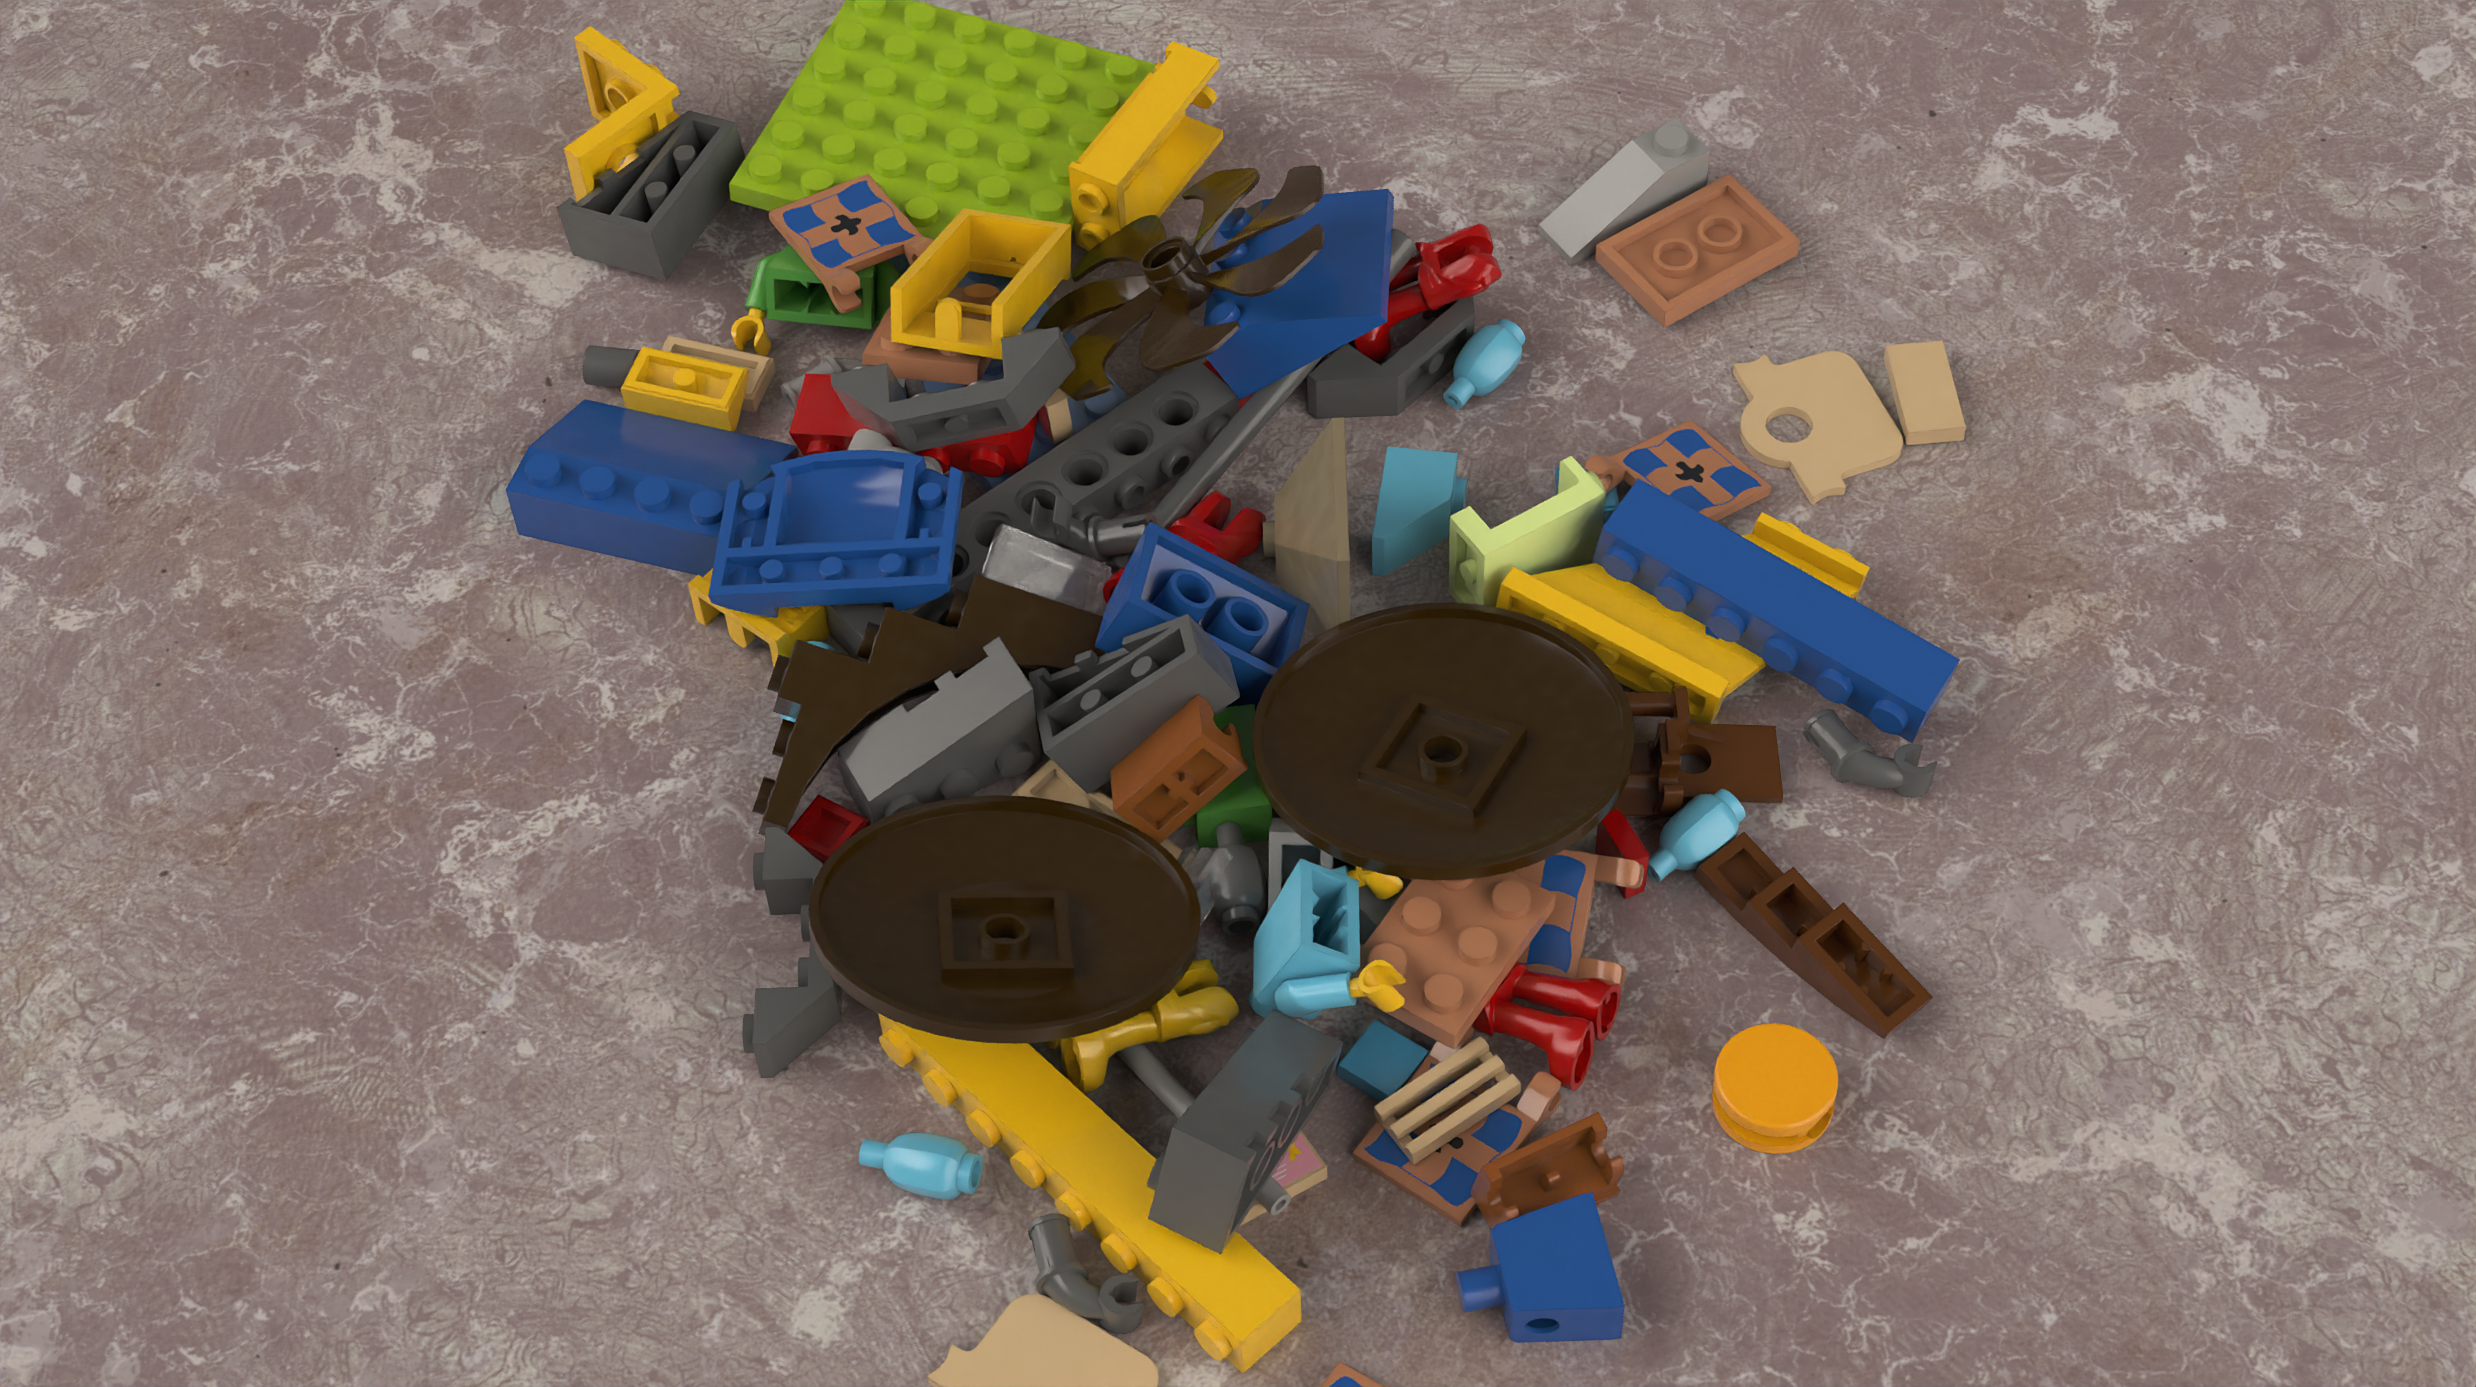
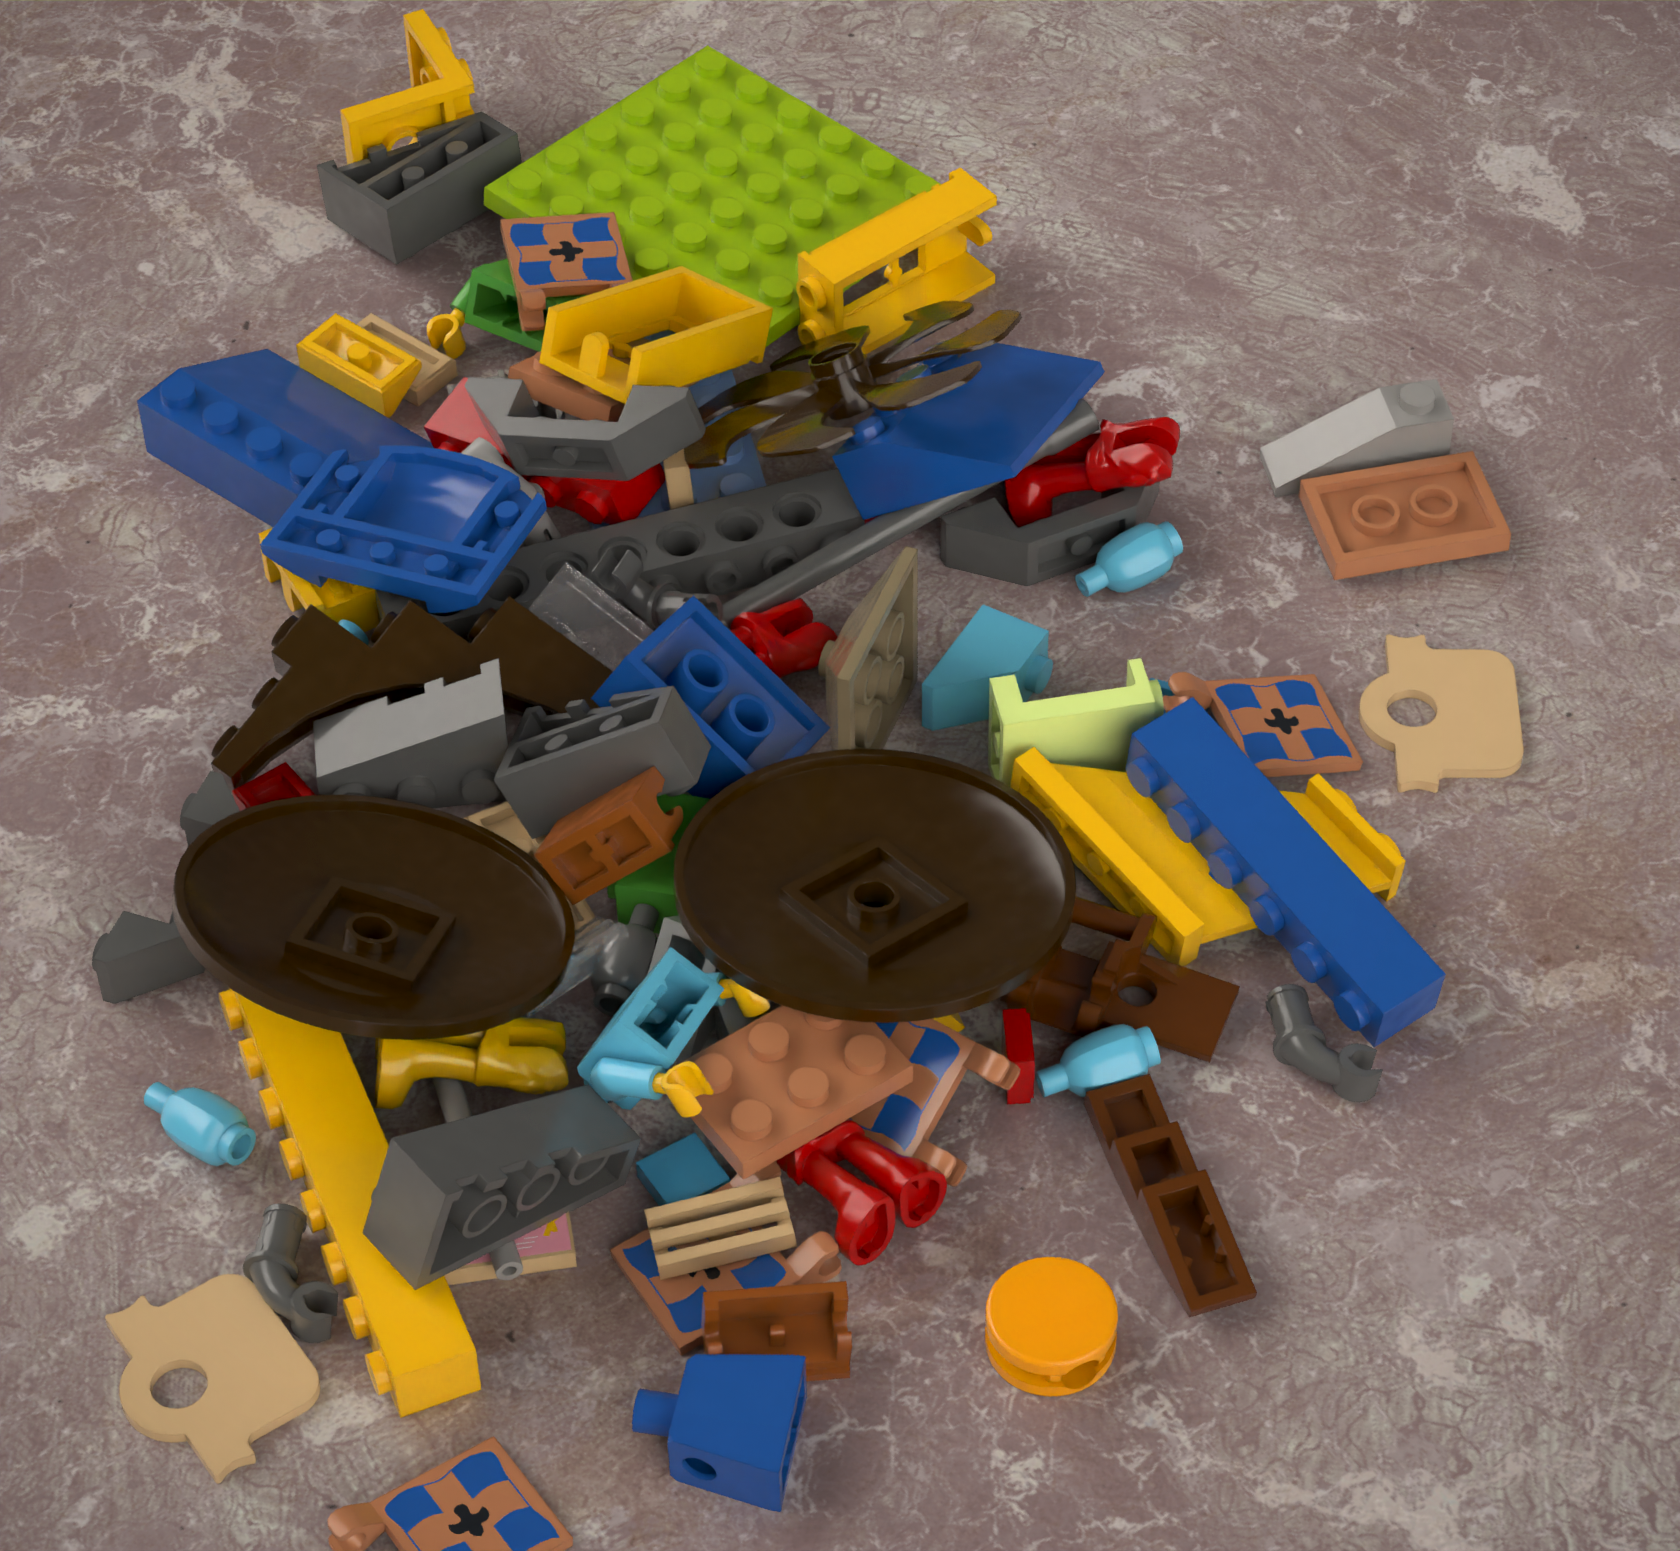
camera: 20 degrees right, 5 degrees down
dark grey hinge [583,345,640,388] -> none
tan tile [1884,340,1966,445] -> none

